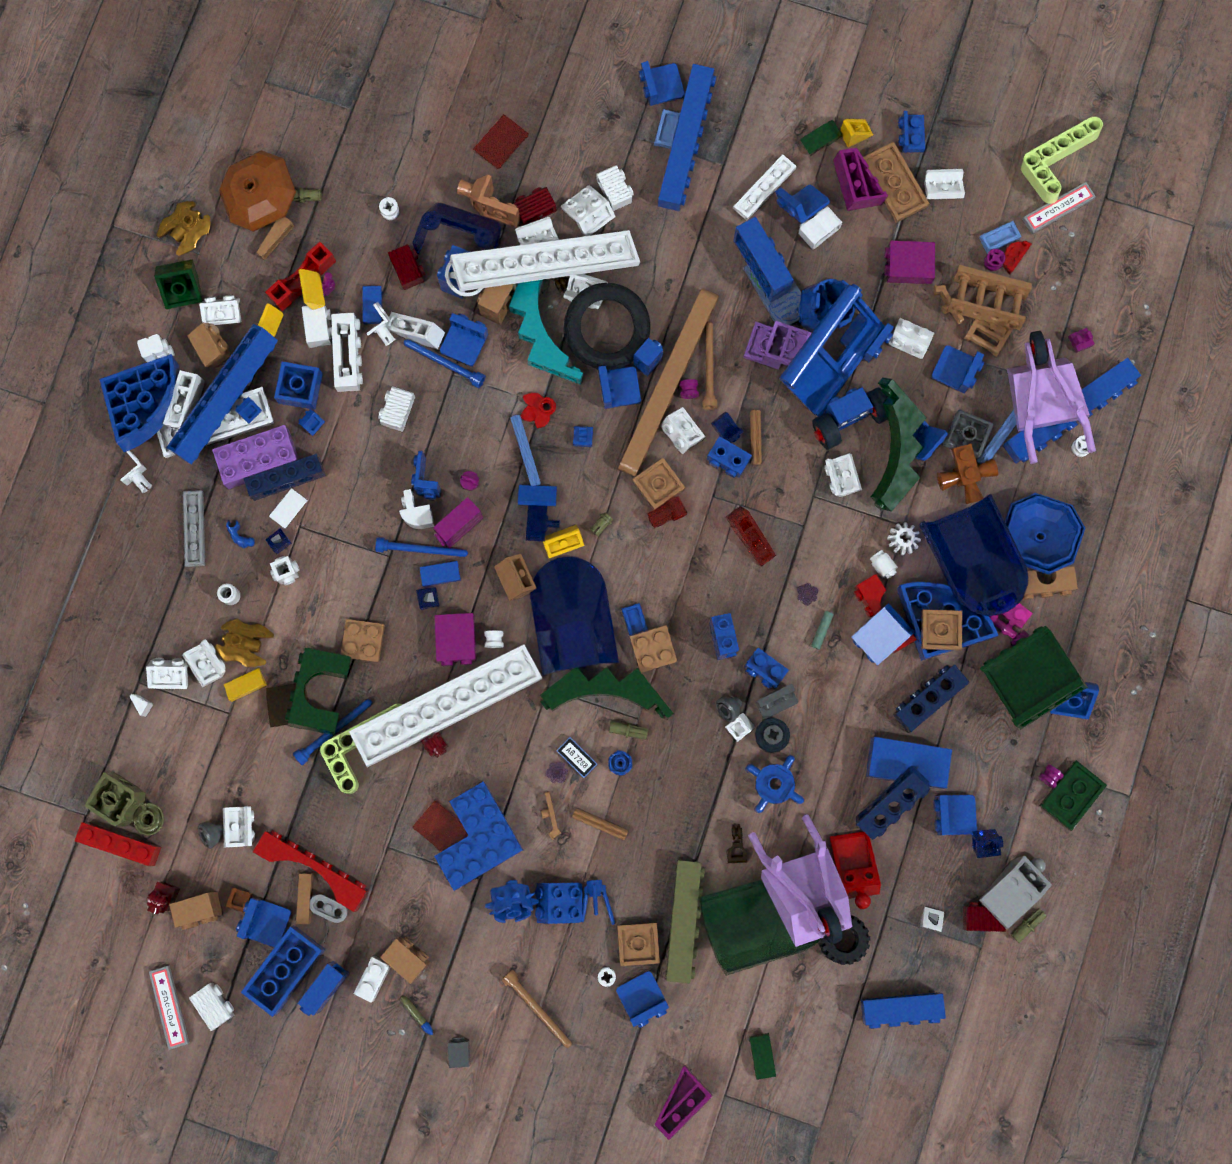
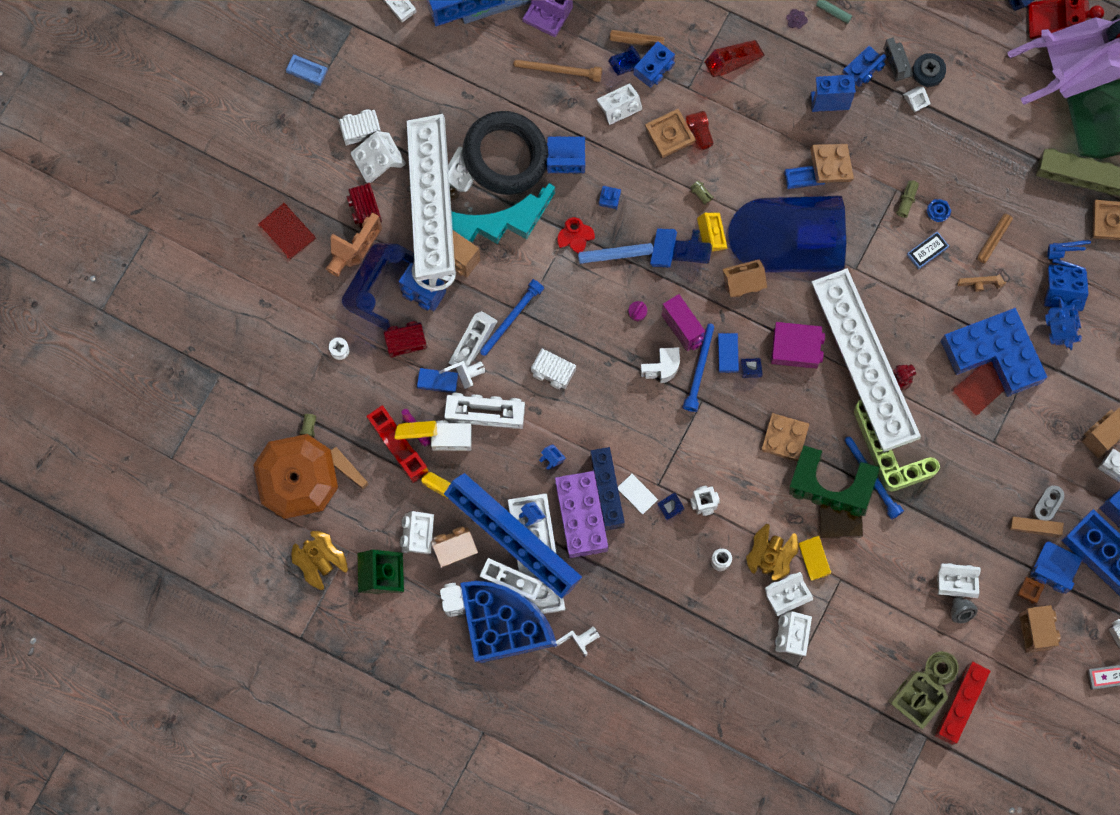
camera: 80 degrees left, 5 degrees down
white slope [130,694,153,717] -> none
dark red brick [147,881,180,914] -> none
light grey tile [183,490,205,567] -> none
blue piece [226,520,255,549] -> none
red arch [253,830,369,912] -> none
blue brick [274,362,323,410] -> none
blue bracket [411,450,442,500] -> none
blue bracket [440,313,489,366] -> none
white wheel [484,631,504,648] -> none
white bracket [515,217,559,245] -> none
dark green arch [540,666,674,720] -> none
clear purple plant [546,761,568,783] -> none
medium nougat beam [618,288,719,477] -> none
blue brick [633,338,663,377] -> none
blue bracket [638,61,685,106] -> none
blue brick [658,64,717,211] -> none
magenta wheel [679,379,699,399] -> none
dark grey brick [716,696,742,722] -> none
dark brown piece [727,824,747,864] -> none
blue plate [745,755,804,813] -> none

